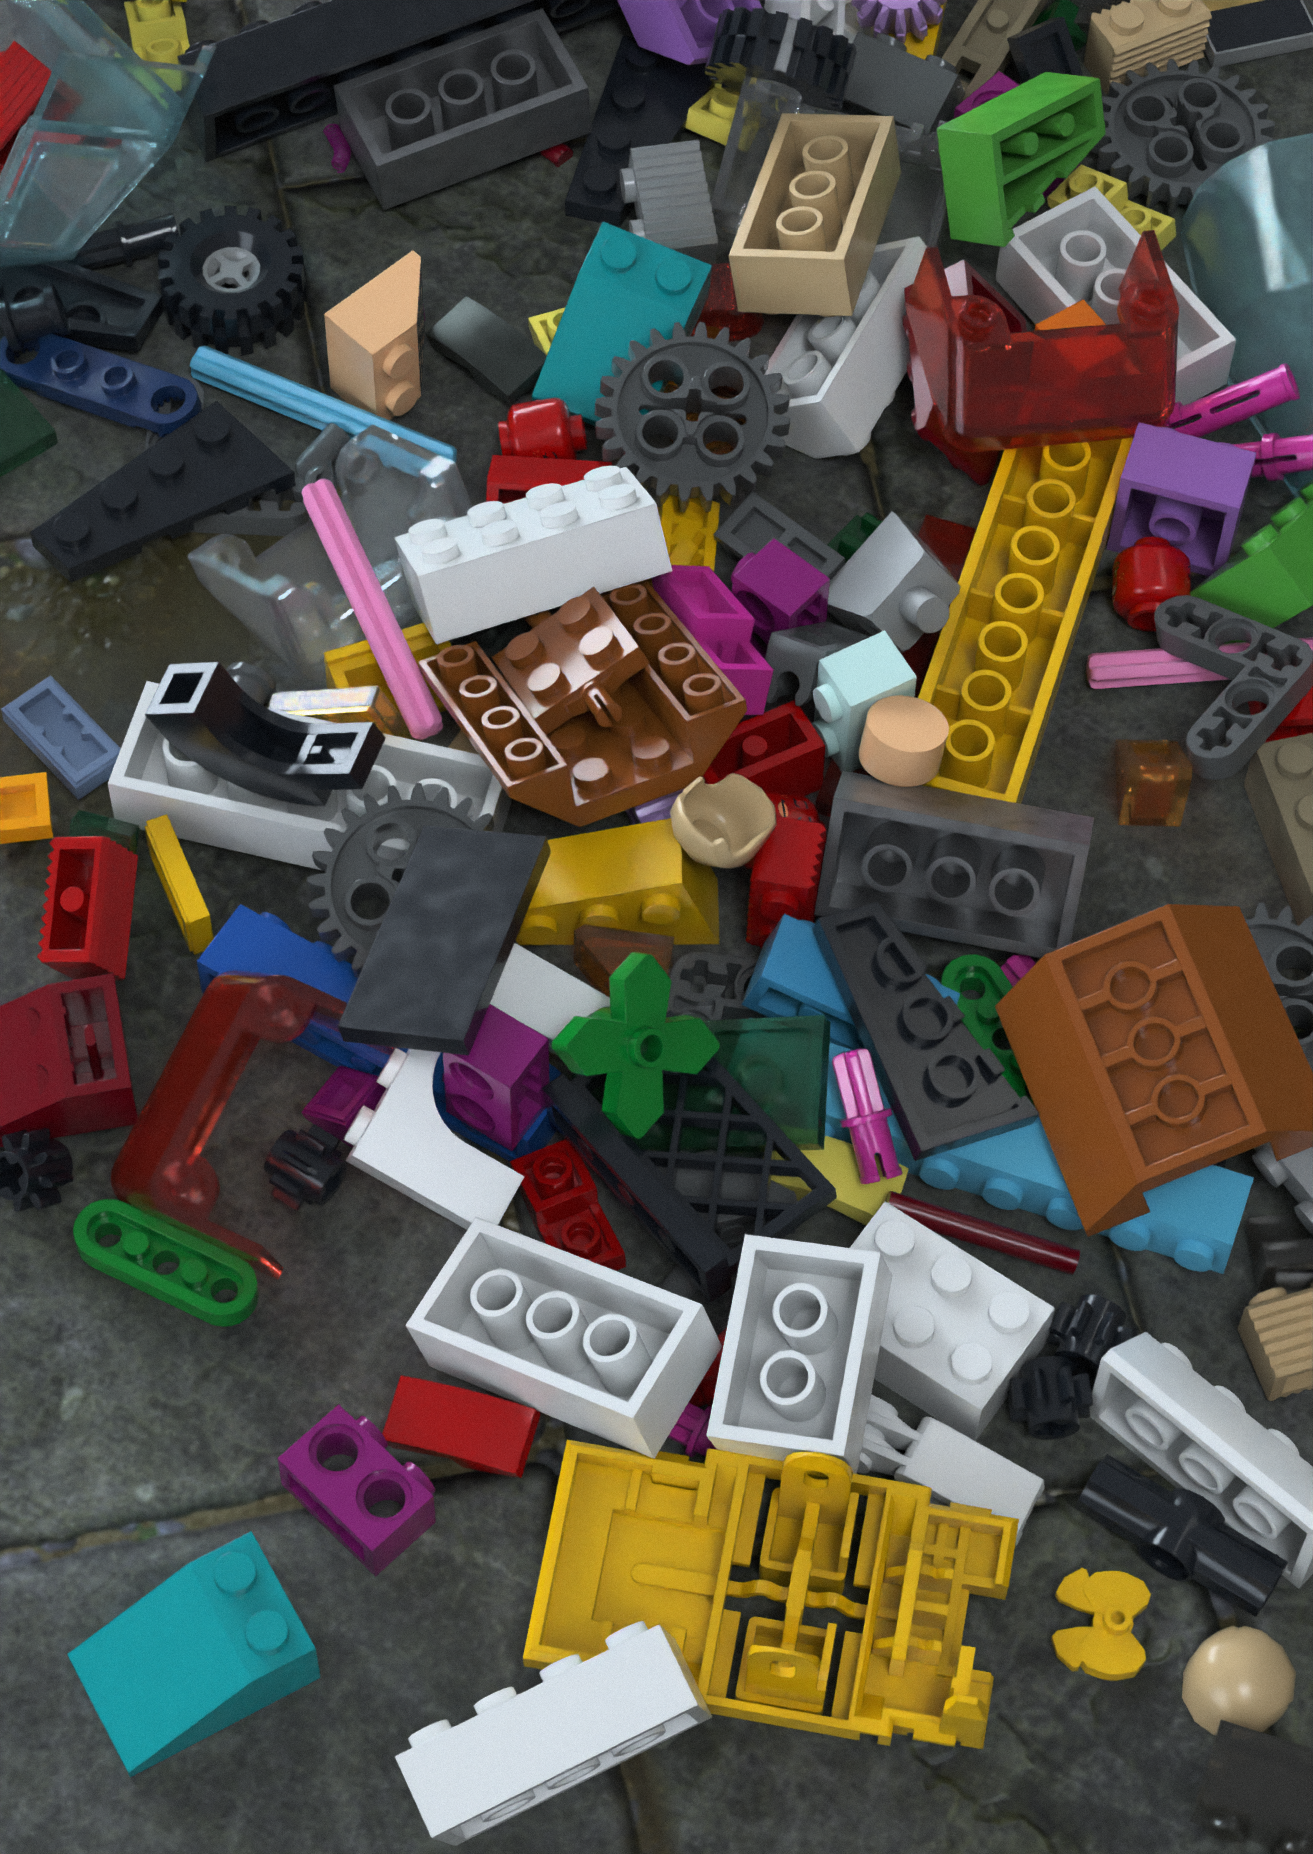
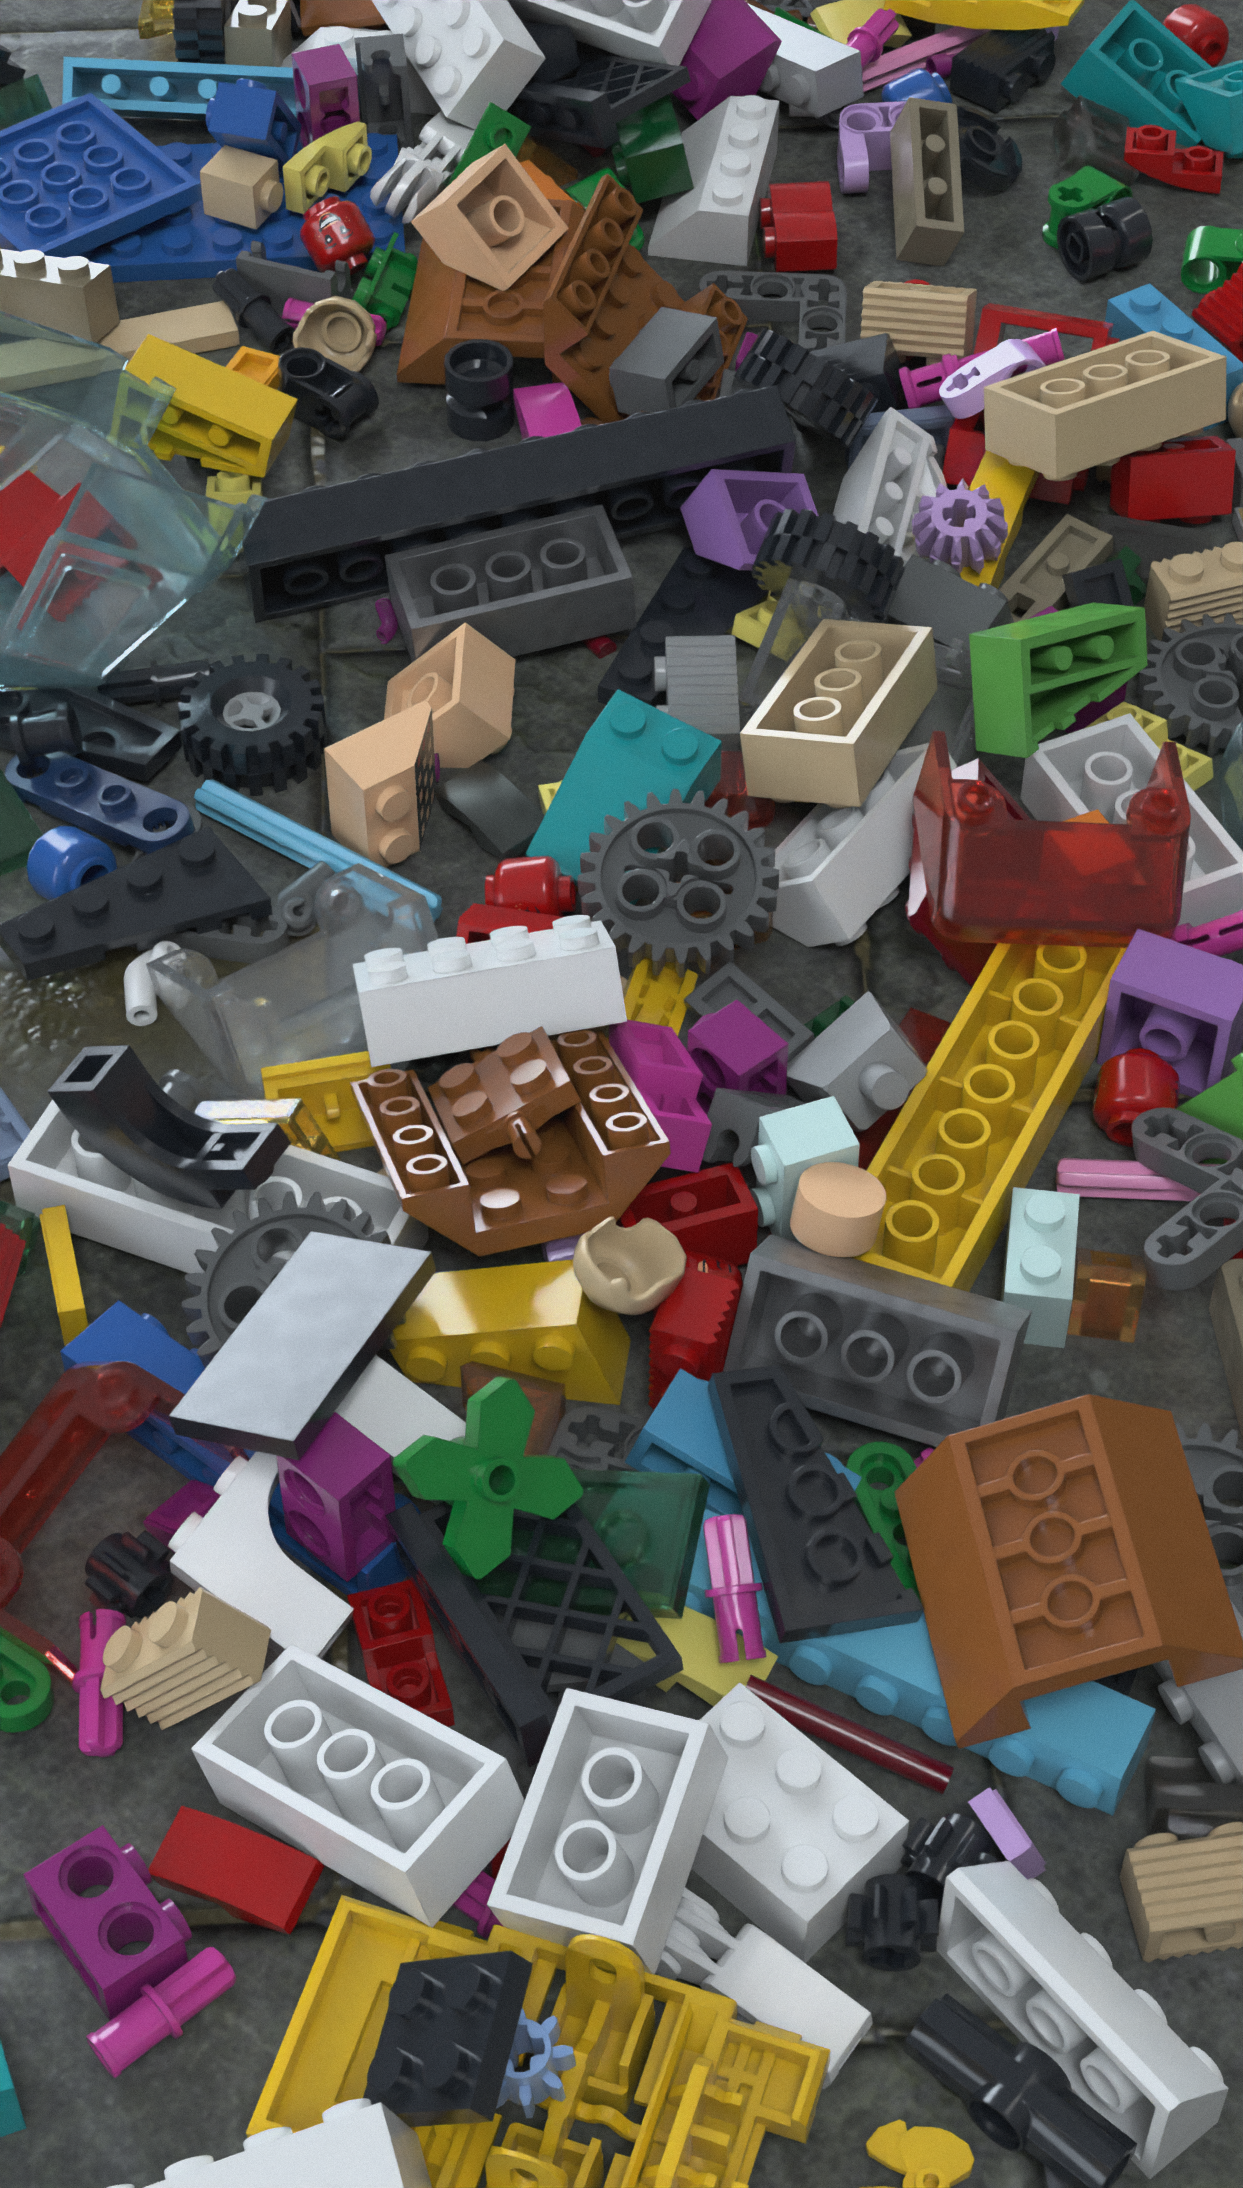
camera: 10 degrees right, 10 degrees down
bright pink axle [302,479,443,740] -> none
none -> blue head [26,826,117,901]
none -> dark pink axle [72,1609,126,1758]
none -> dark pink axle [86,1947,237,2079]
none -> tan brick [100,1587,271,1730]
none -> white arm [123,941,185,1026]
none -> black plate [363,1951,533,2127]
none -> light nougat slope [384,622,515,768]
none -> light blue gear [496,2008,576,2119]
none -> lavender tile [968,1787,1046,1880]
none -> light aqua brick [1001,1187,1080,1348]

